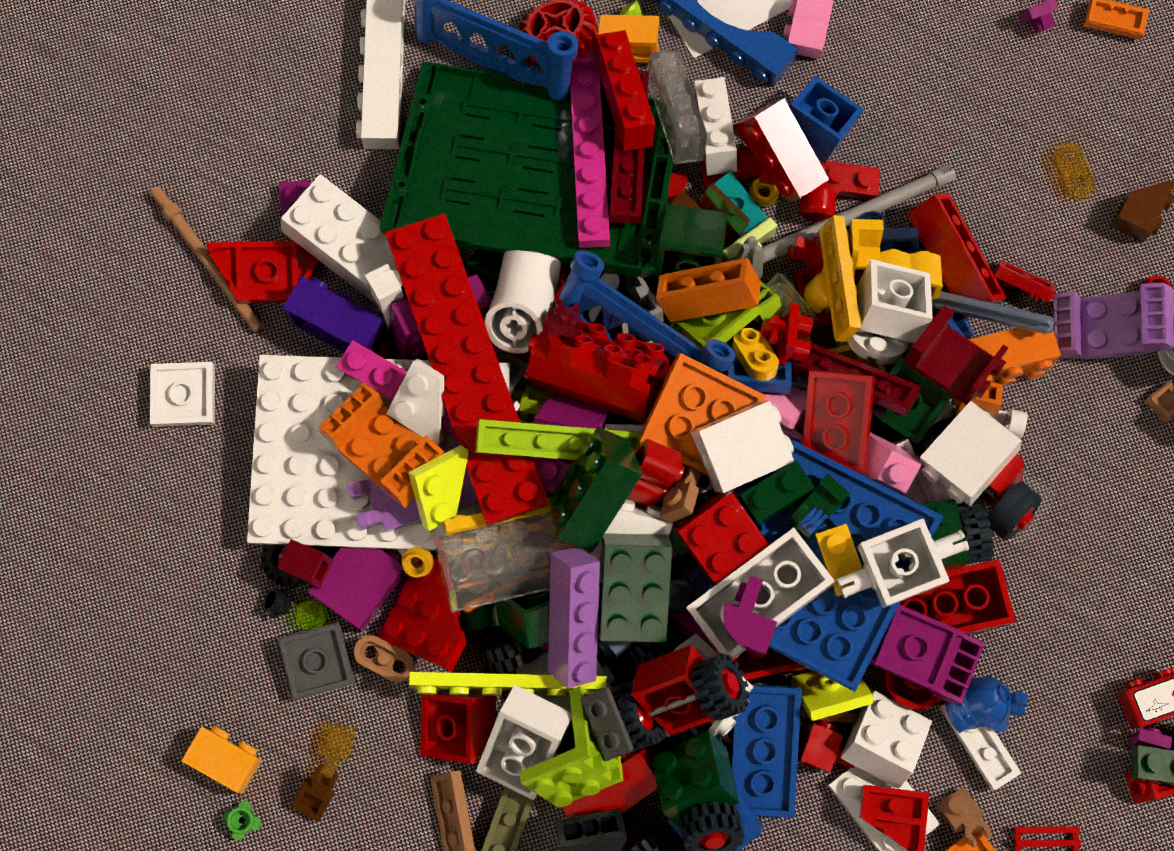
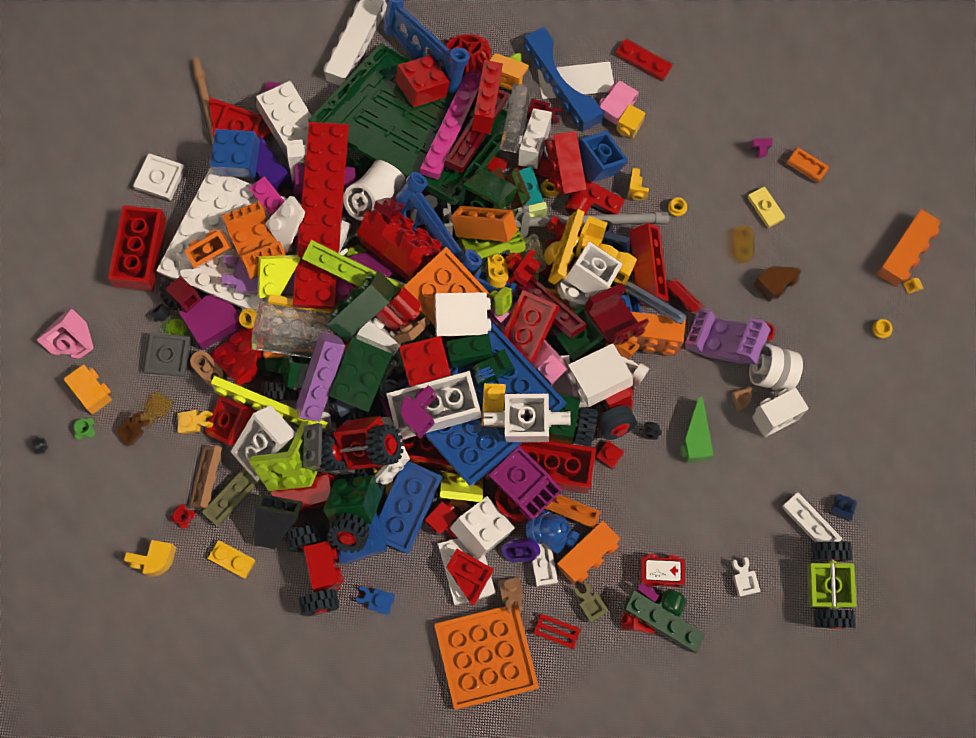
camera: 20 degrees right, 5 degrees down
none -> bright pink slope [37,308,94,359]
none -> red brick [108,205,167,291]
none -> yellow plate [178,410,213,434]
none -> orange brick [184,229,233,268]
none -> blue brick [210,129,260,178]
none -> red brick [395,55,449,108]
none -> lime tile [488,287,512,316]
none -> dark purple plate [502,538,541,563]
none -> dark red plate [527,98,562,124]
none -> orange plate [545,494,601,528]
none -> orange brick [556,521,620,585]
none -> olive plate [574,582,609,623]
none -> red plate [596,440,625,470]
none -> yellow brick [616,104,646,139]
none -> yellow bracket [627,168,649,200]
none -> black plate [639,421,662,440]
none -> yellow plate [668,197,687,217]
none -> bright green slope [680,396,714,463]
none -> light yellow plate [747,186,785,228]

